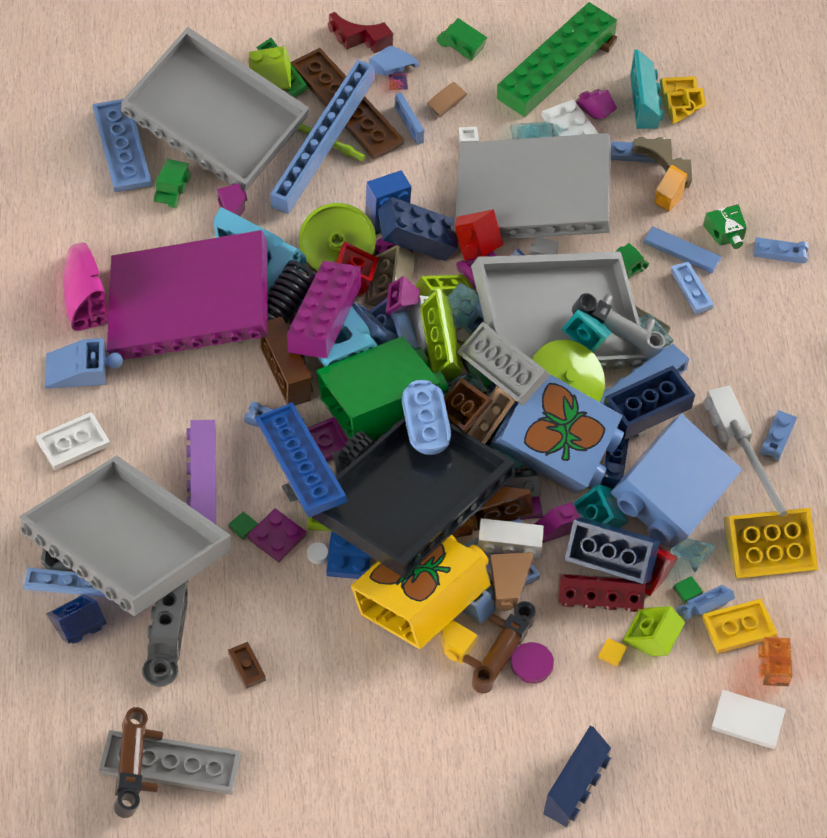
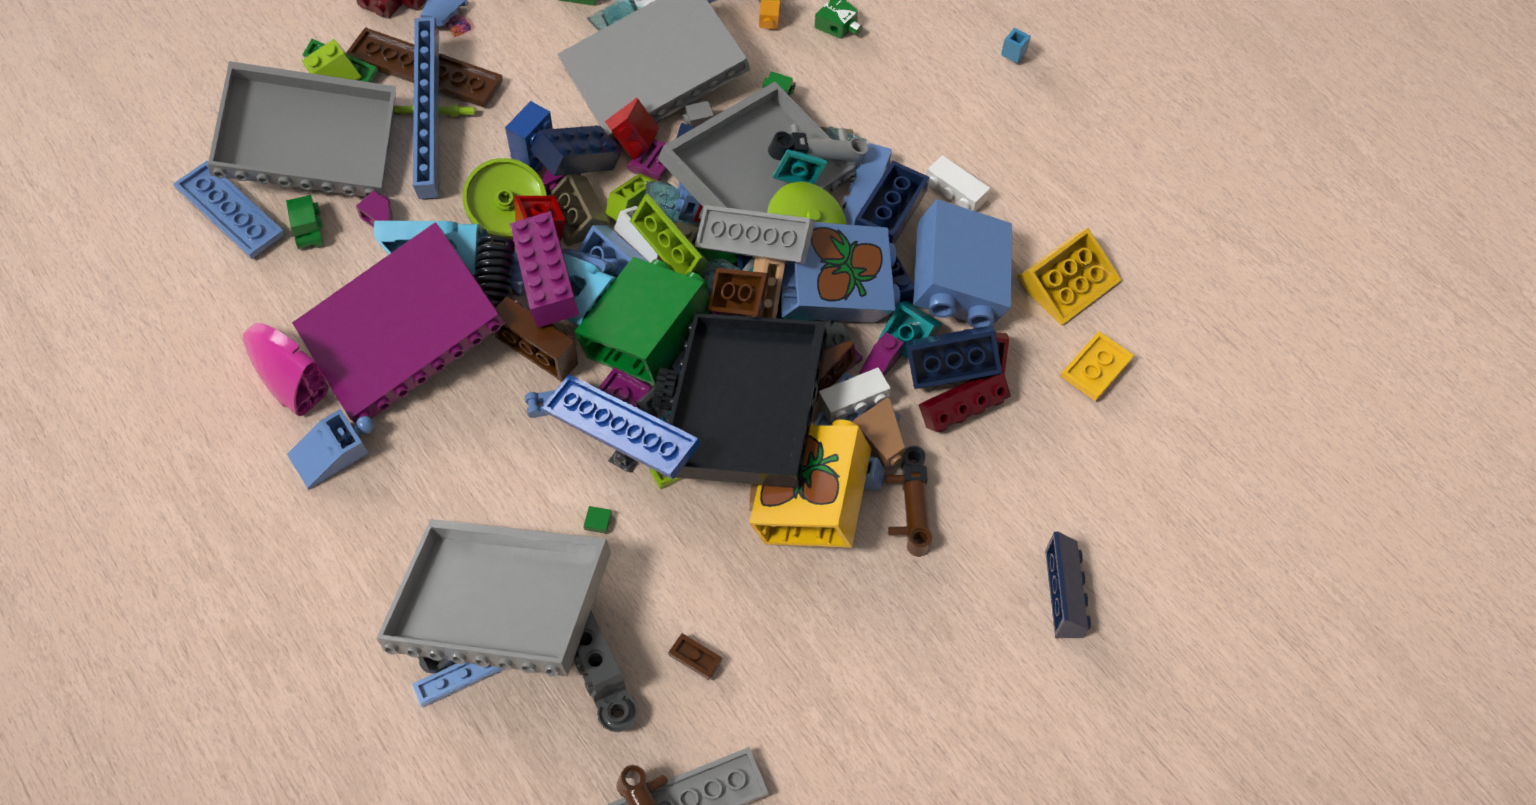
camera: 30 degrees left, 5 degrees up
white plate [36,412,110,471] -> none
clear blue slope [46,594,107,644] -> none
medium lavender brick [186,420,216,524] -> none
magenta plate [247,508,307,563] -> none
white tile [307,542,328,564] -> none
blue plate [326,531,371,579] -> none
magenta slope [386,276,419,315] -> none
medium blue tile [394,92,424,145] -> none
light blue tile [402,380,451,455] -> none
medium nougat slope [427,82,467,117] -> none
yellow slope [439,620,478,664] -> none
white plate [458,127,479,143] -> none
magenta tile [511,642,554,684] -> none
yellow tile [598,638,627,667] -> none
lime slope [622,606,685,656] -> none
medium blue tile [644,226,721,274] -> none
light blue plate [670,261,714,314] -> none
clear light blue slope [671,538,715,573] -> none
green tile [673,576,703,604] -> none
medium blue plate [676,585,735,620] -> none
white tile [711,689,786,750] -> none
light grey bar [730,420,787,517] -> none
medium blue plate [753,237,808,263] -> none
clear orange brick [758,637,792,687] -> none
medium blue plate [760,410,797,461] -> none

